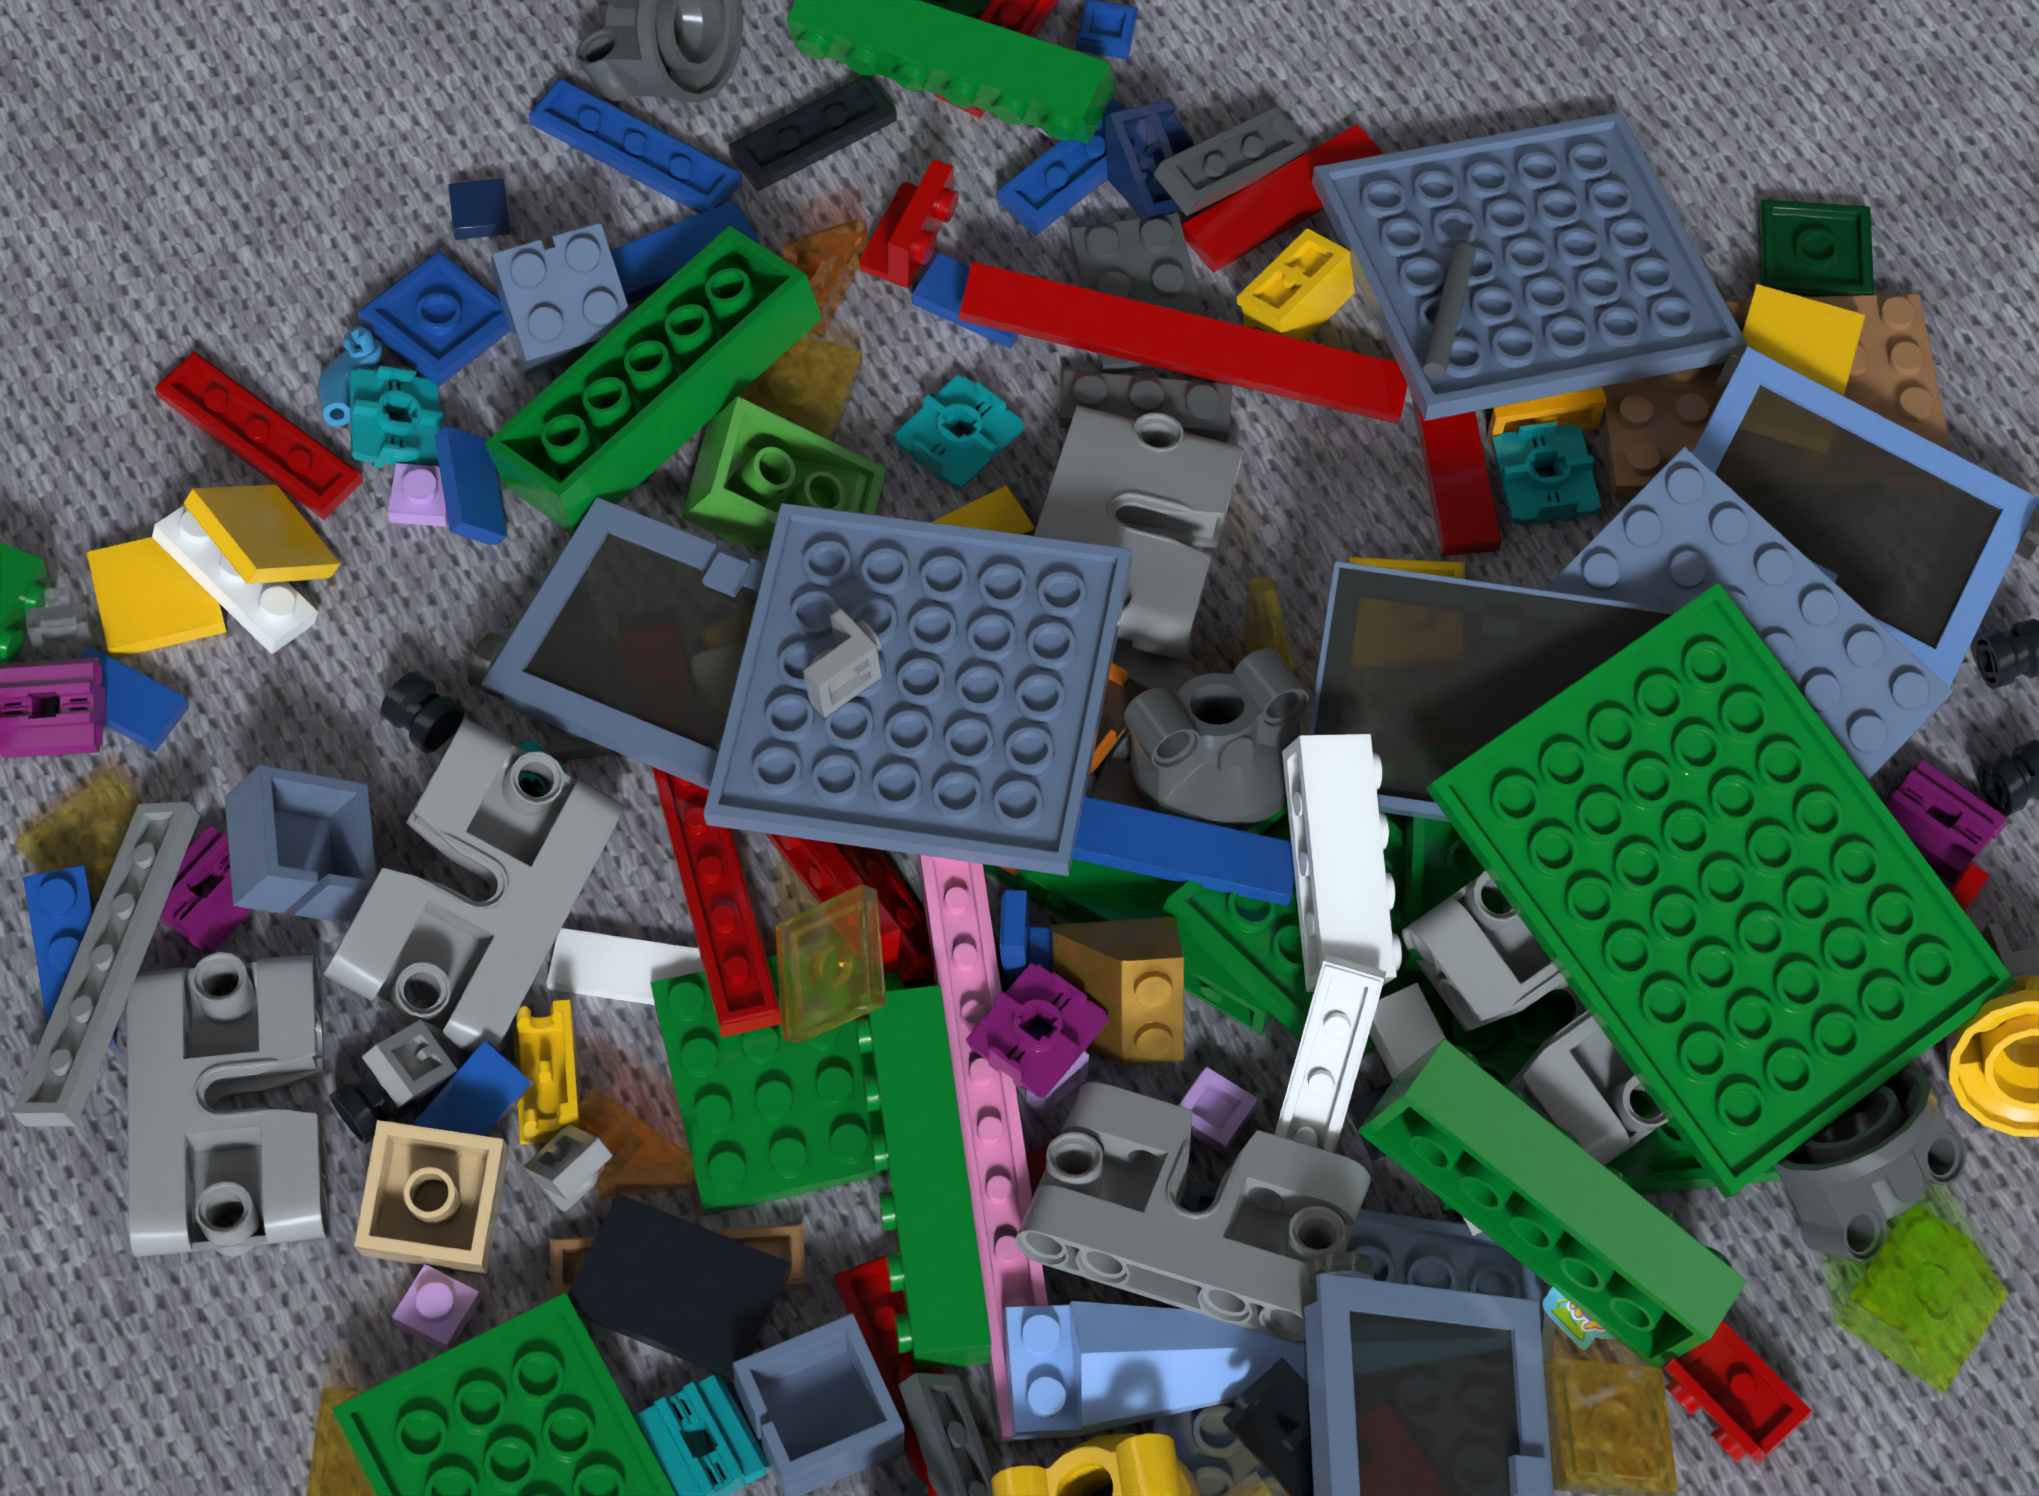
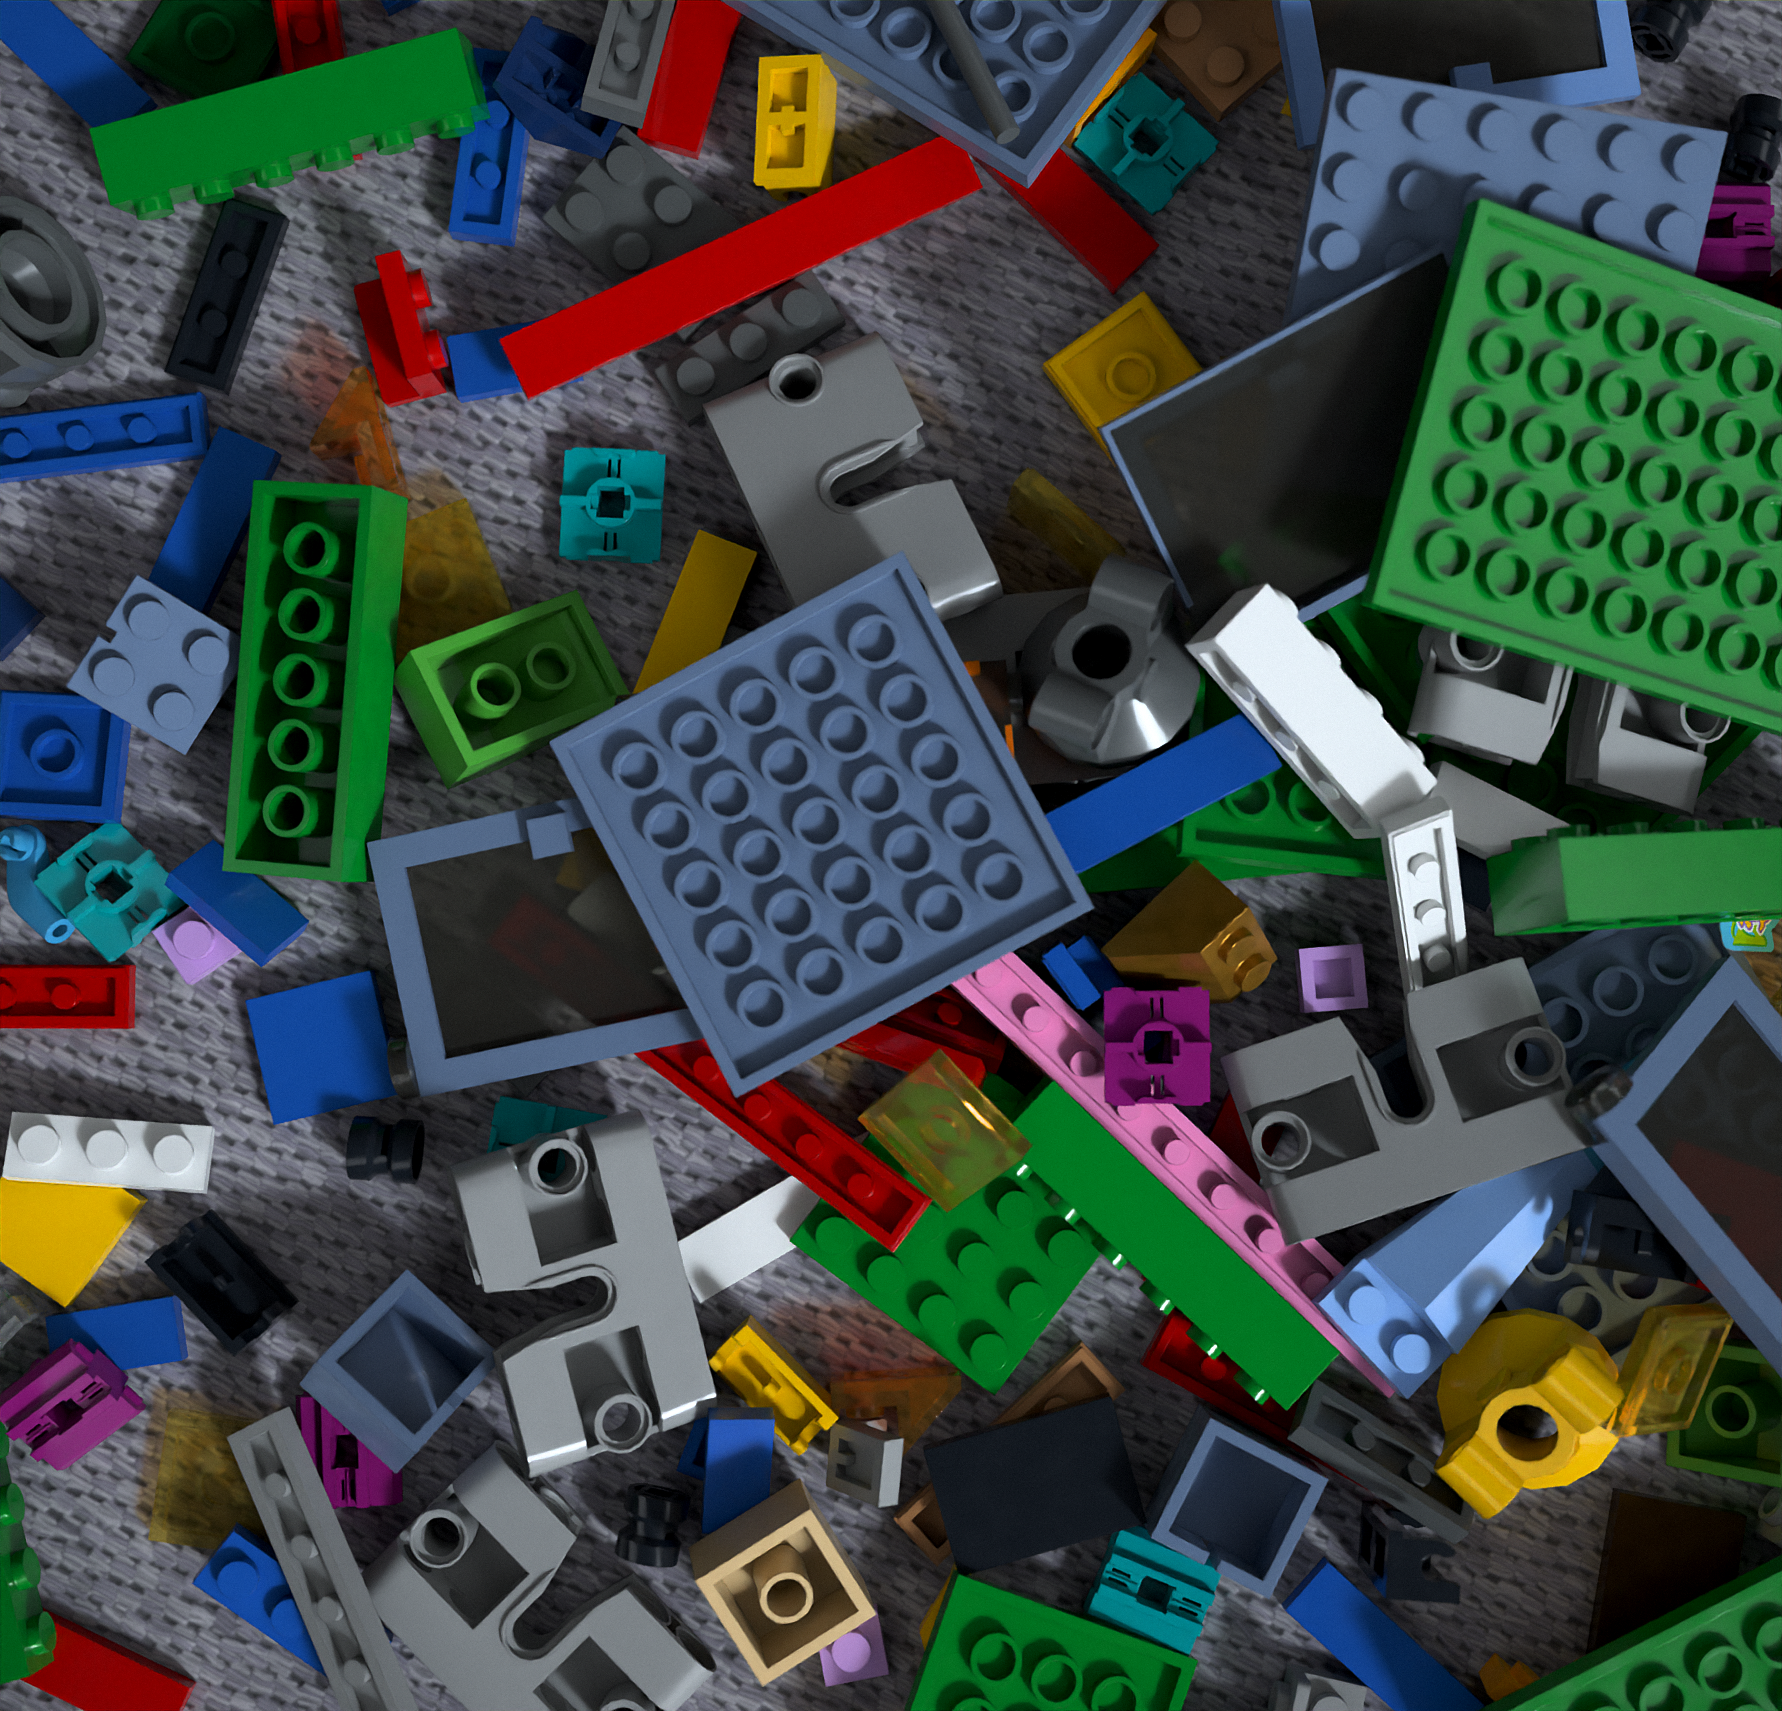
camera: 40 degrees left, 25 degrees up
yellow tile [183,485,341,584] -> none
light grey bracket [362,1020,457,1108] -> none
light grey bracket [803,608,882,718] -> none
none -> black hinge [145,1209,299,1357]
none -> blue tile [245,970,403,1125]

